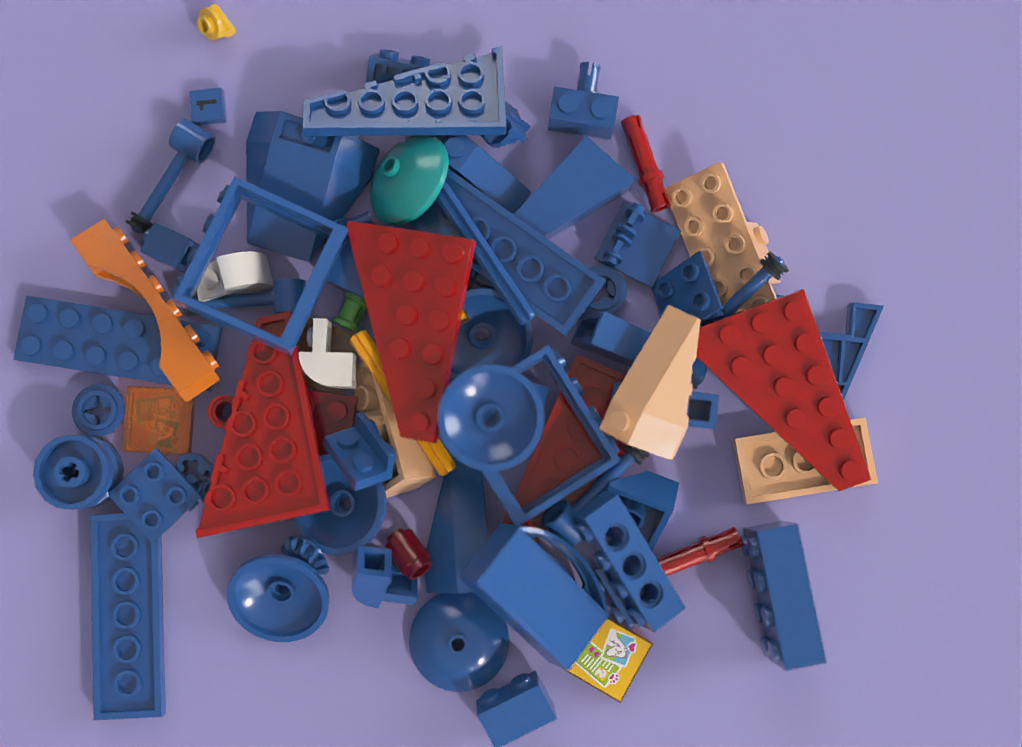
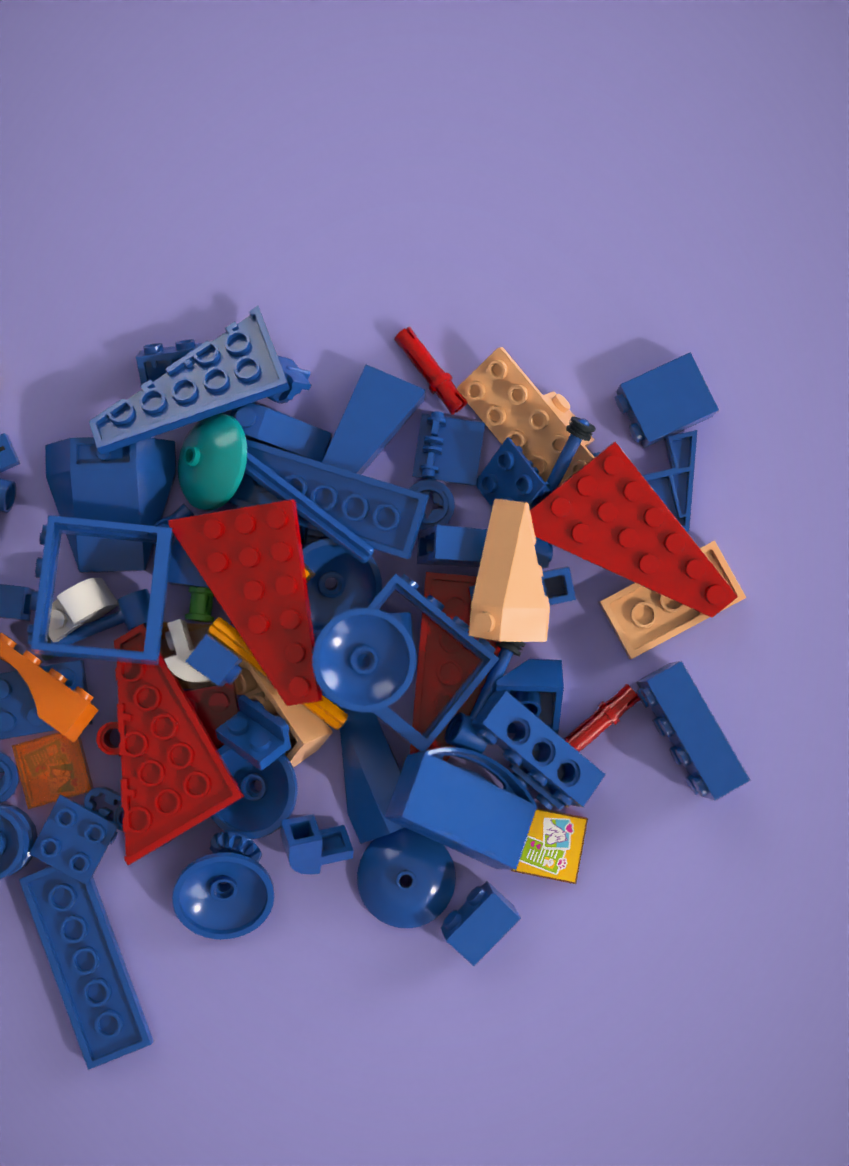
camera: 15 degrees left, 0 degrees up
dark red brick [385,528,432,580] -> none
blue brick [548,62,619,140] -> none
none -> blue brick [185,634,243,686]
none -> blue brick [615,352,719,449]

